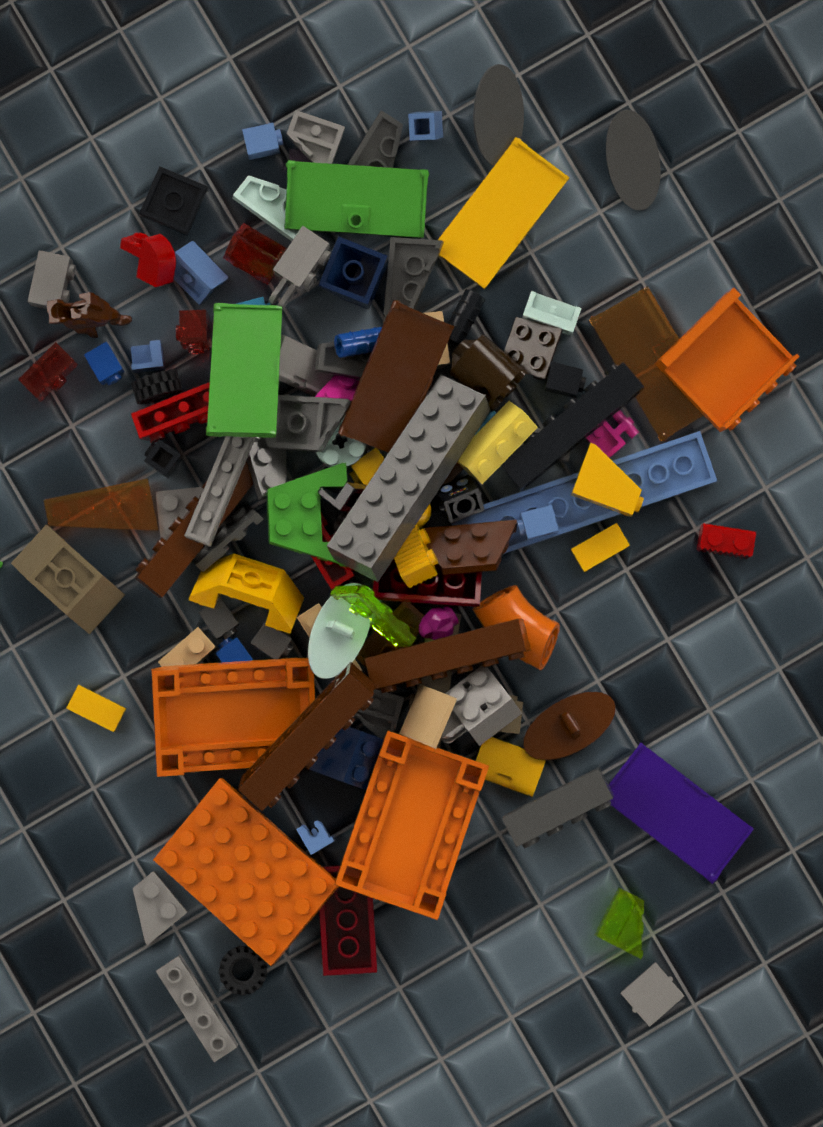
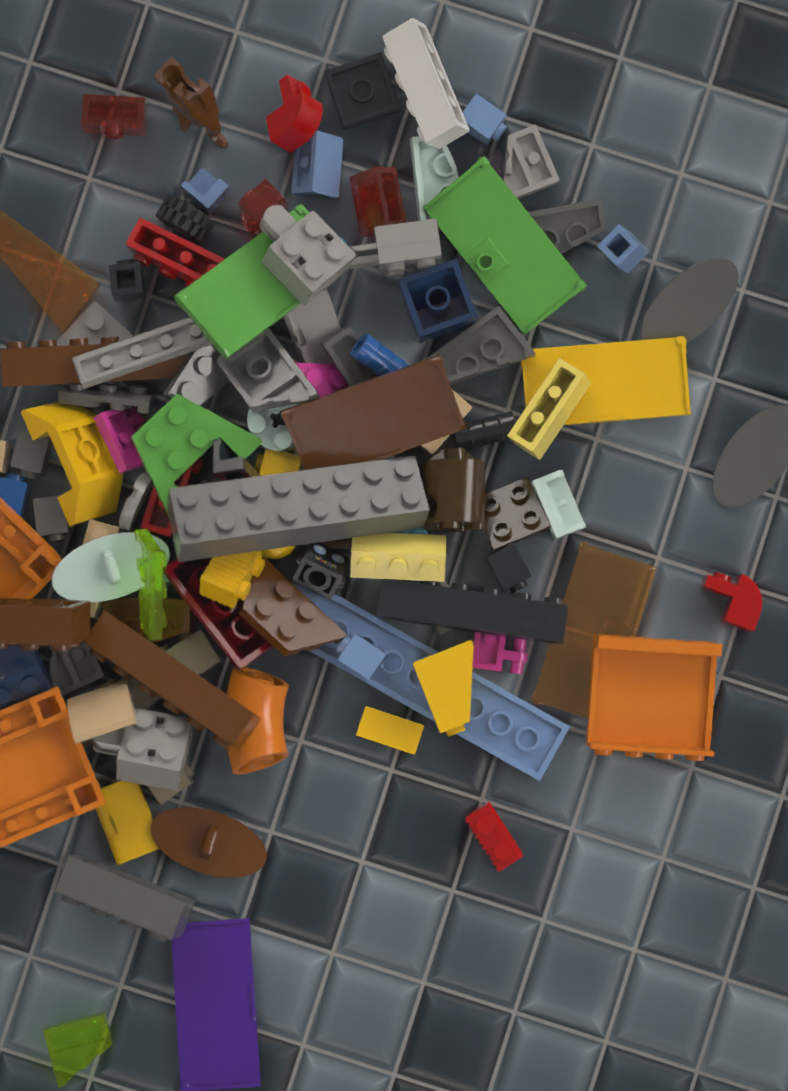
camera: 45 degrees right, 0 degrees up
light grey brick [28,250,76,309] -> none
blue brick [84,342,125,386] -> none
magenta rock [419,606,459,640] -> none
none -> dark pink plate [94,406,145,474]
none -> light grey tile [119,472,154,532]
none -> light grey brick [260,205,356,307]
none -> white brick [382,18,470,149]
none -> light yellow brick [507,358,591,460]
none -> red brick [700,571,762,632]

